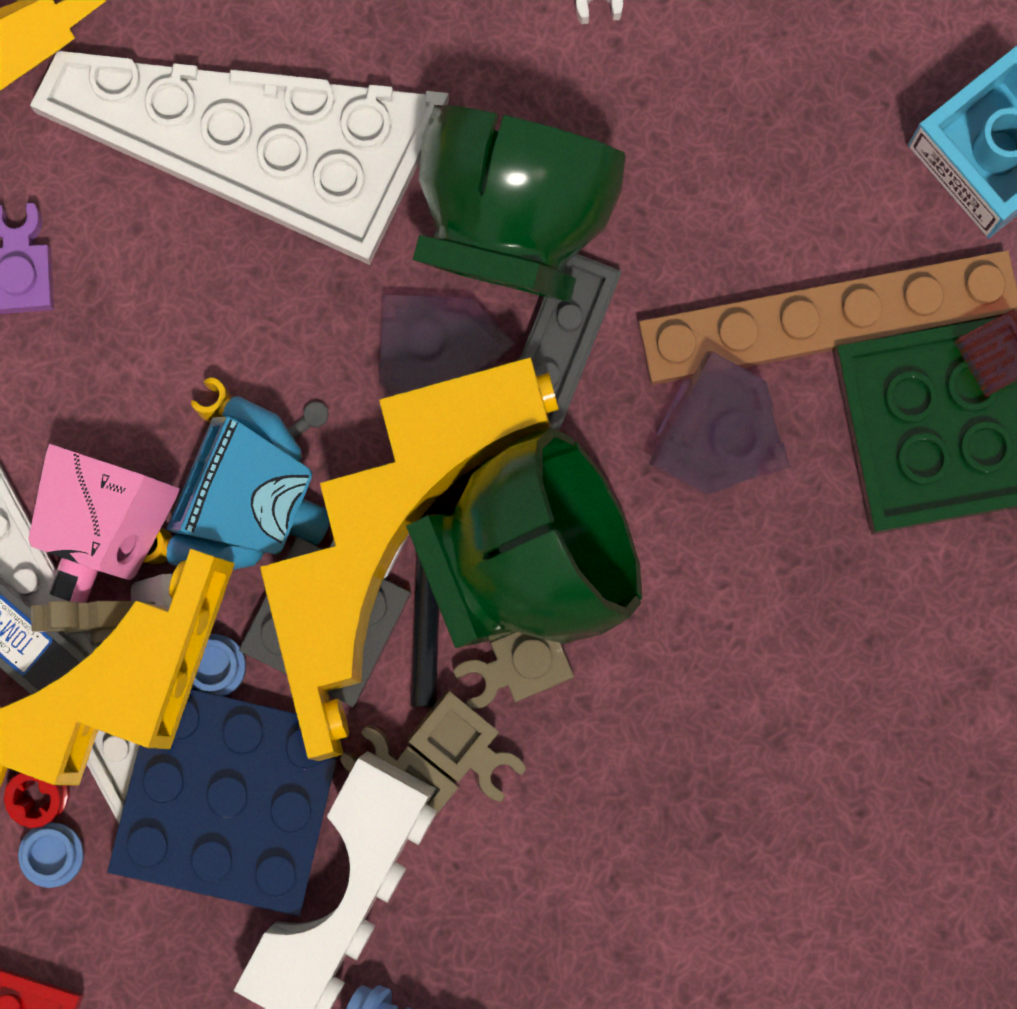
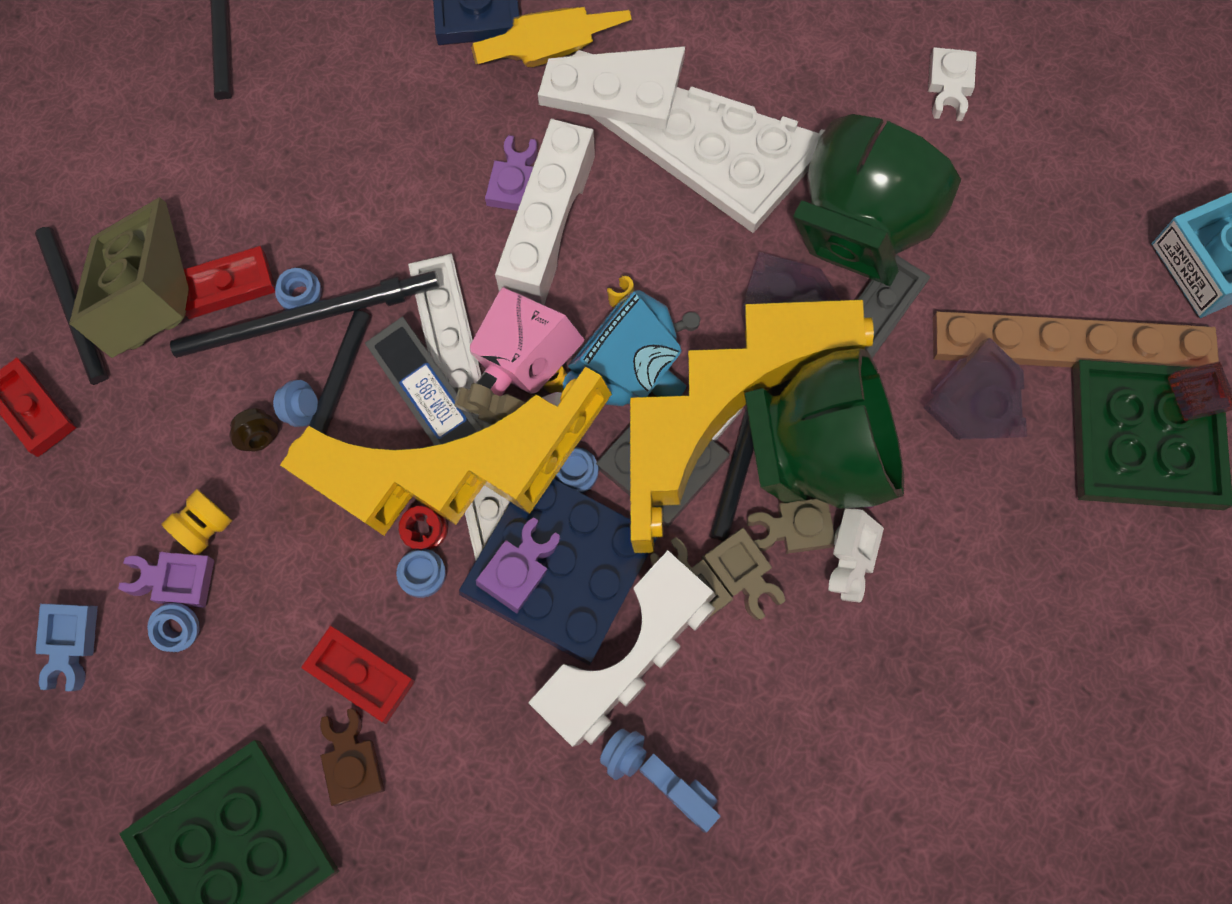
camera: 15 degrees right, 10 degrees down
none -> medium lavender plate [476,518,560,613]
none -> white arch [495,119,595,305]
none -> white wing [538,47,685,130]
none -> white plate [829,508,884,603]

